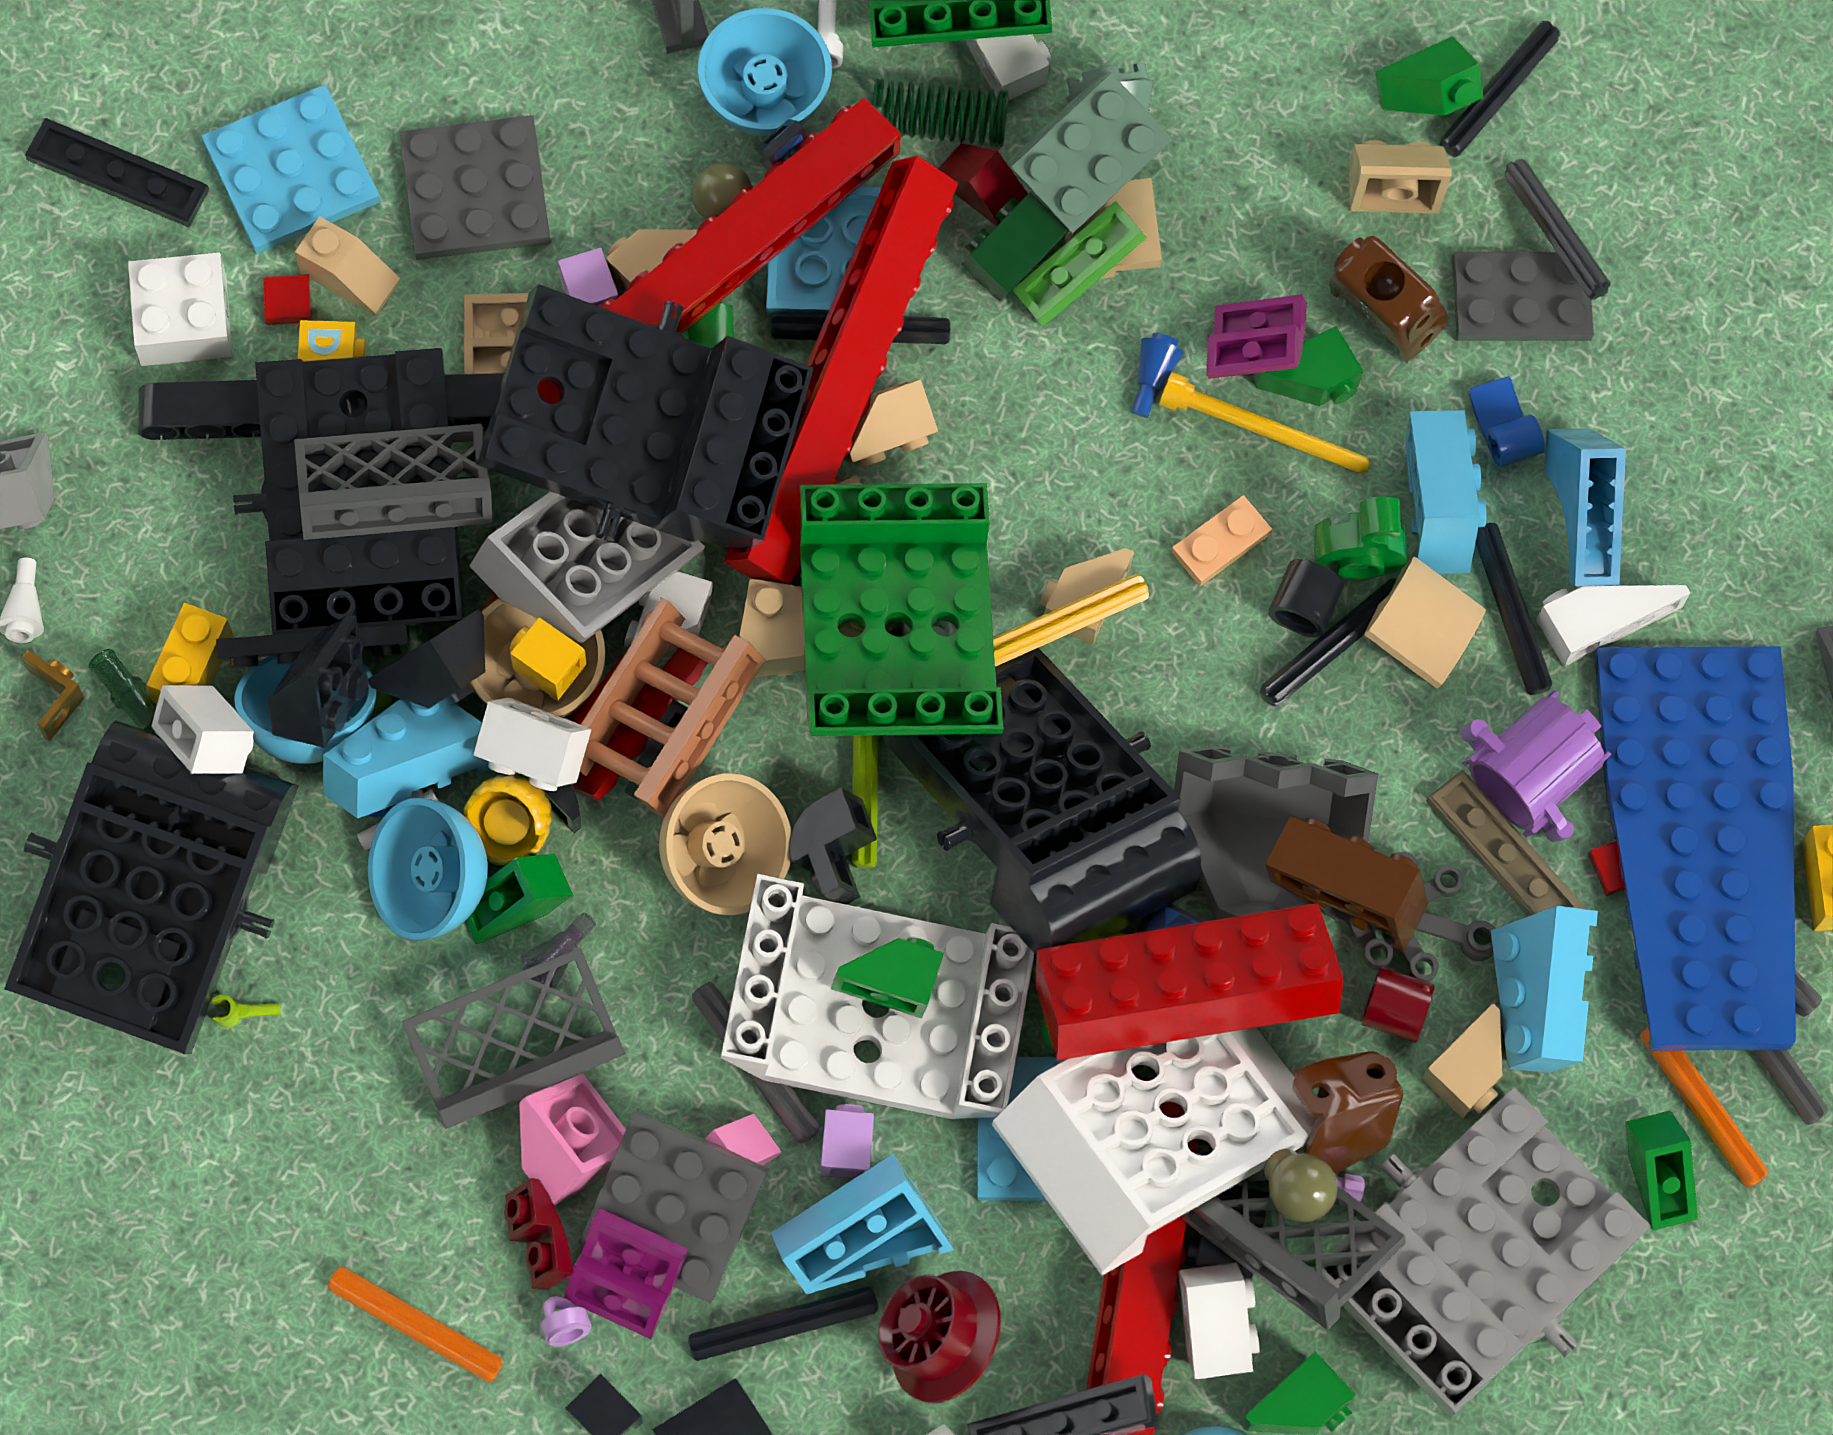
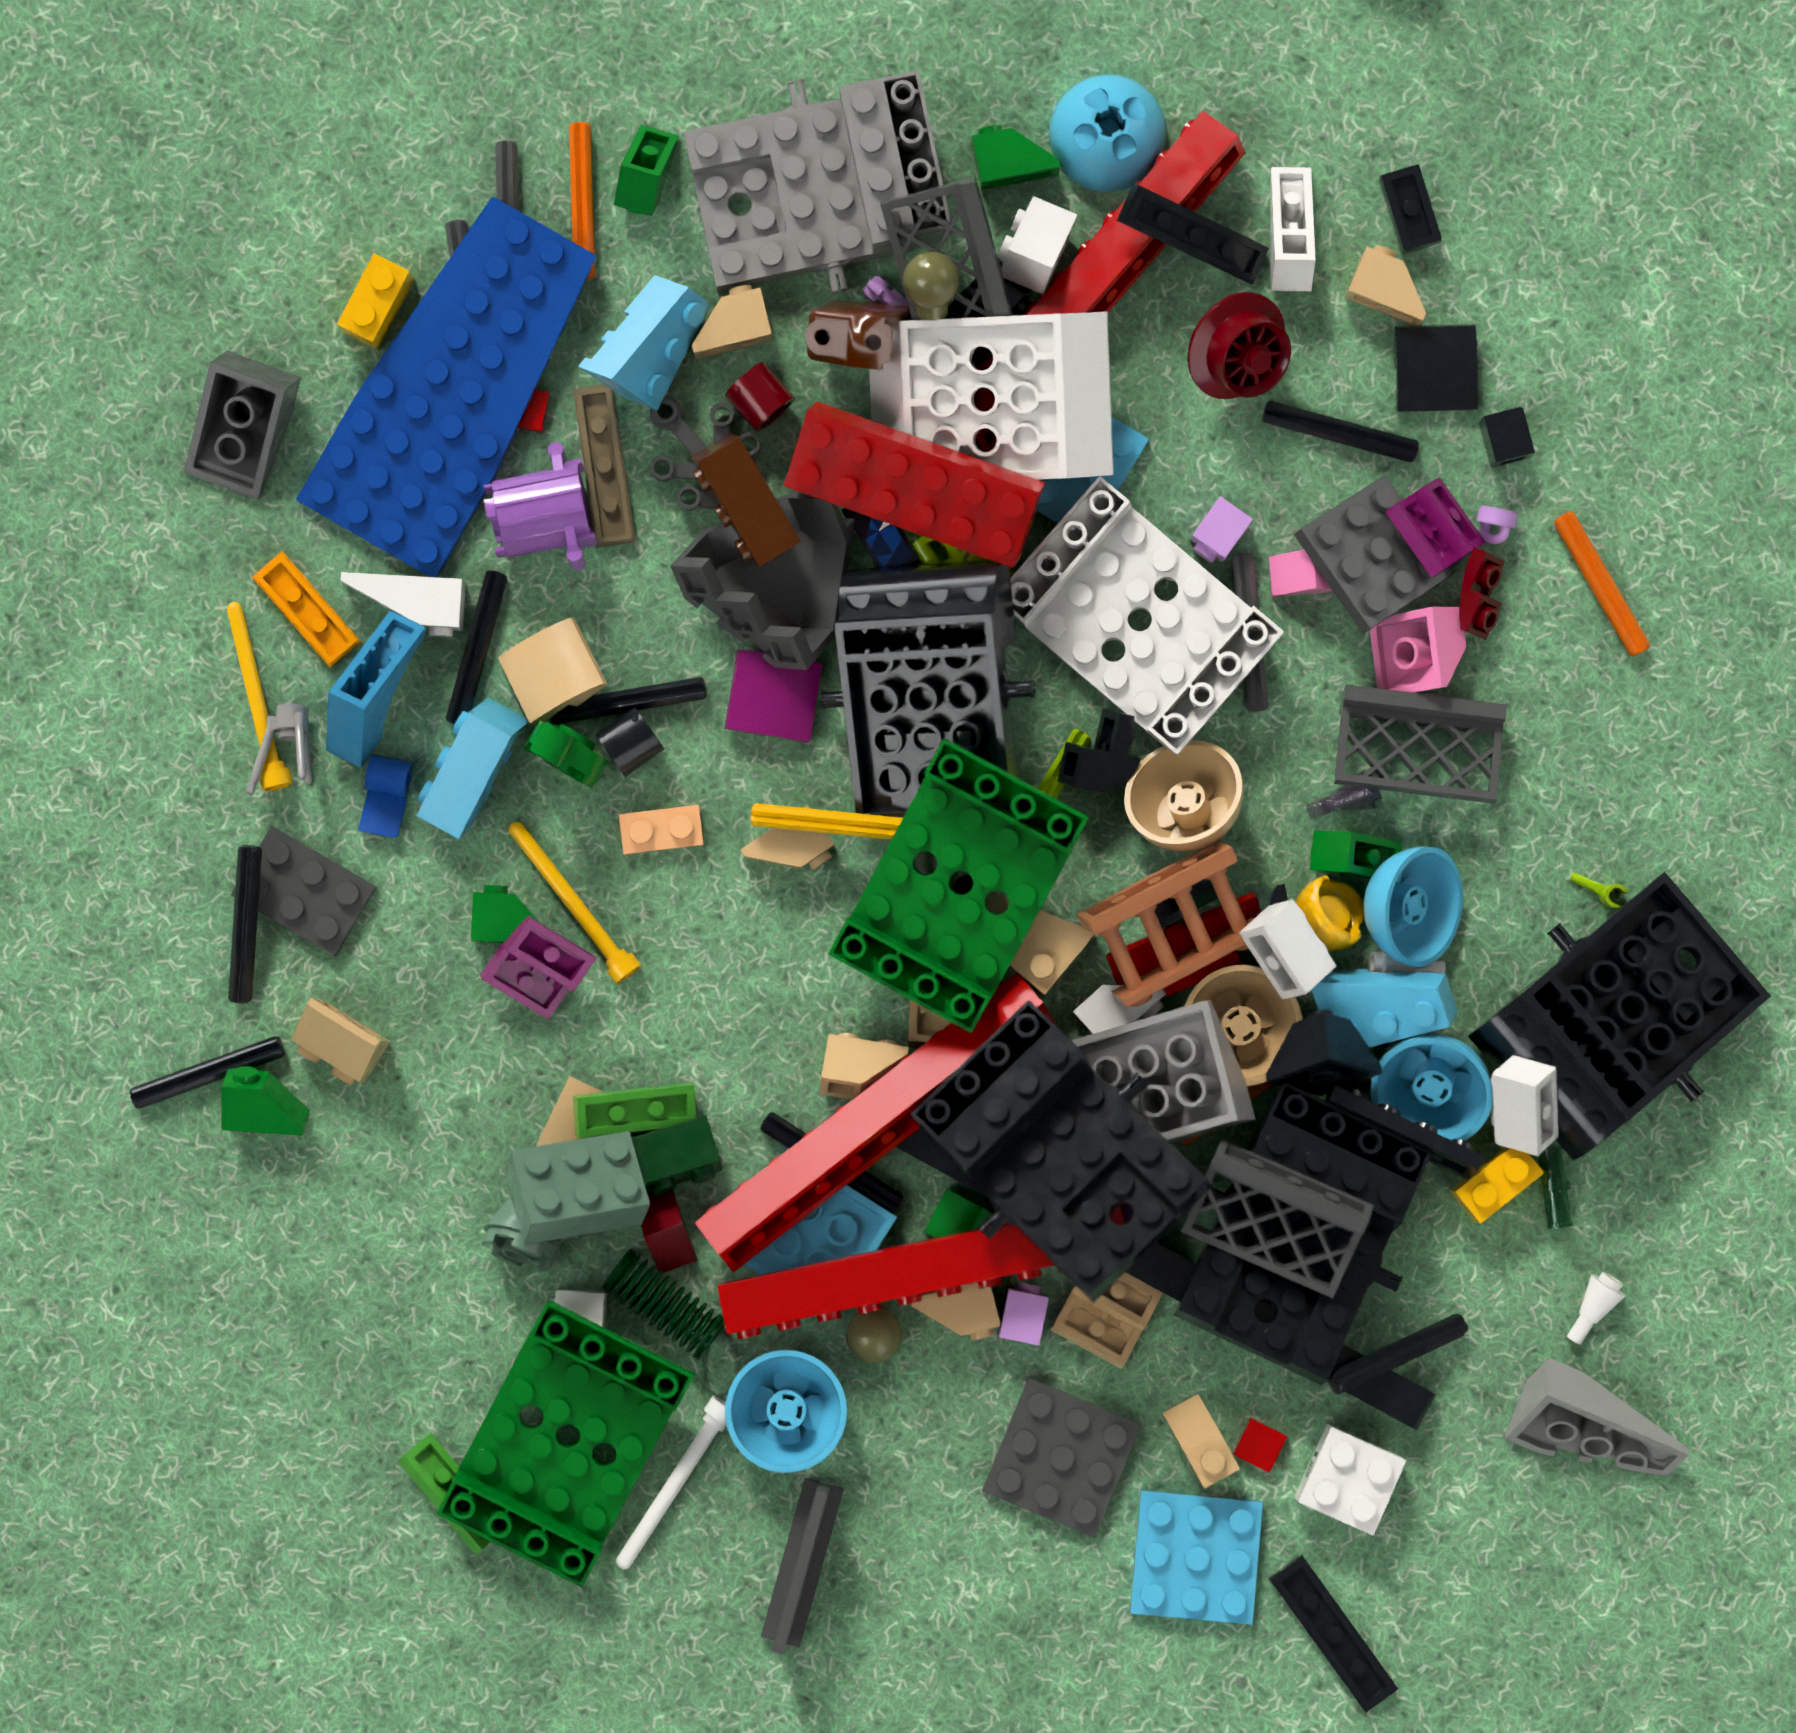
camera: 140 degrees left, 15 degrees up
pearl gold bracket [22,650,84,742] -> none
black slope [267,614,368,748] -> none
yellow brick [297,320,366,361] -> none
yellow brick [510,617,587,700] -> none
black slope [755,119,807,171] -> none
medium azure wedge [771,1154,954,1294] -> none
green slope [831,937,944,1019] -> none
blue cone [1131,333,1184,418] -> none
reddish brown piece [1329,236,1448,364] -> none
none -> yellow piece [227,602,293,792]
none -> light grey plant [246,704,313,795]
none -> light orange tile [252,551,362,669]
none -> magenta slope [724,649,823,743]
none -> black axle [1327,1313,1468,1394]

